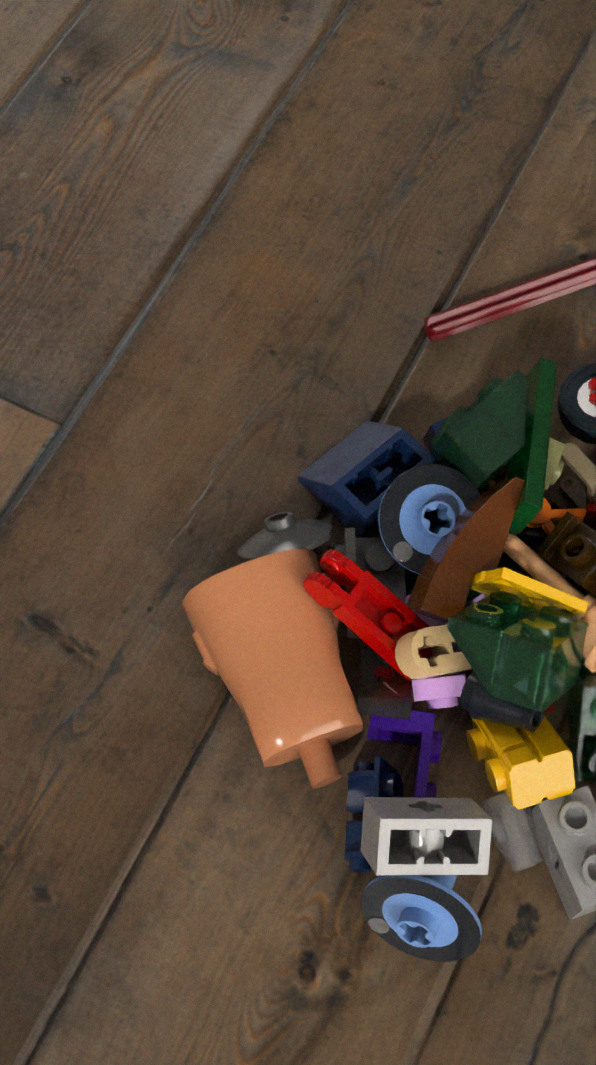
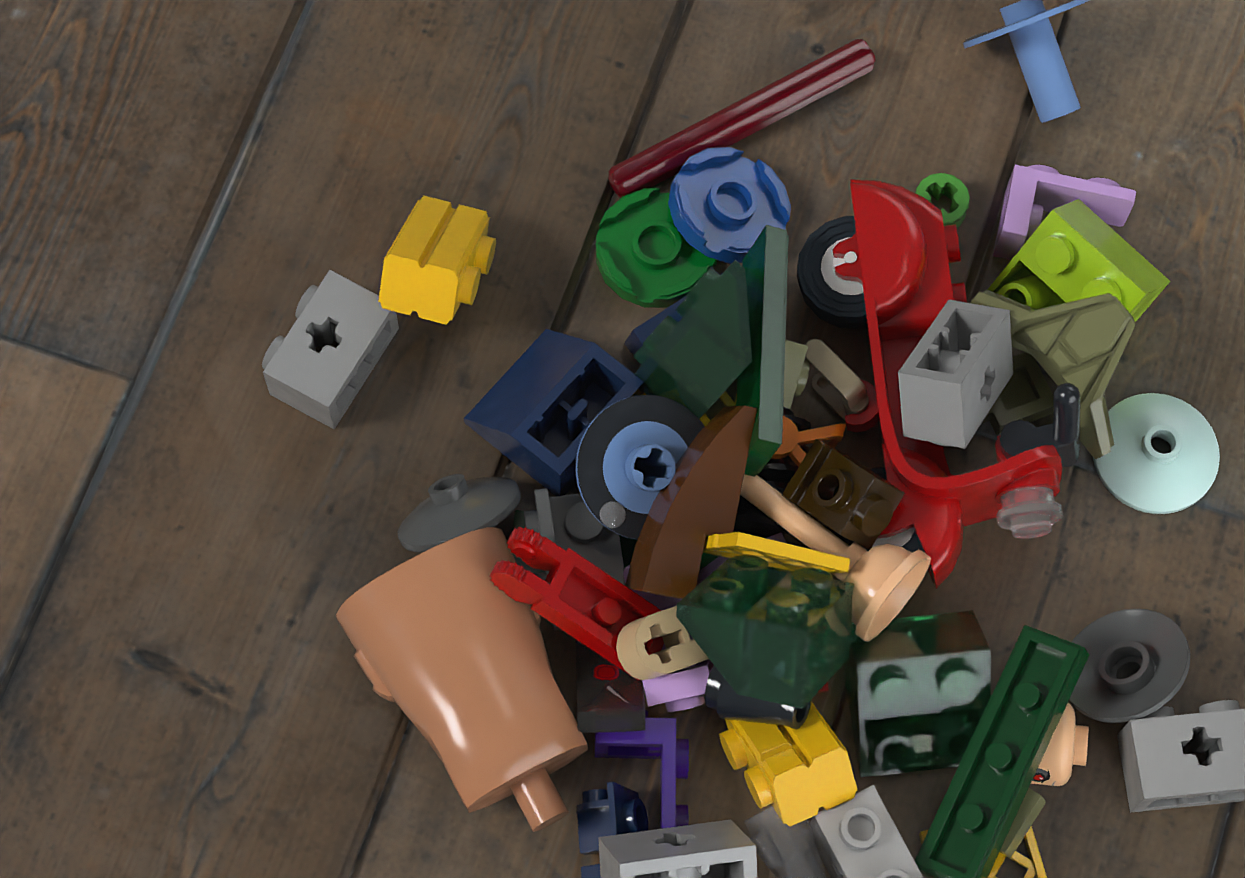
camera: 10 degrees left, 5 degrees up
none -> light grey brick [262,270,399,429]
none -> yellow brick [378,195,496,325]
none -> green tile [596,188,717,308]
none -> blue tile [668,147,791,264]

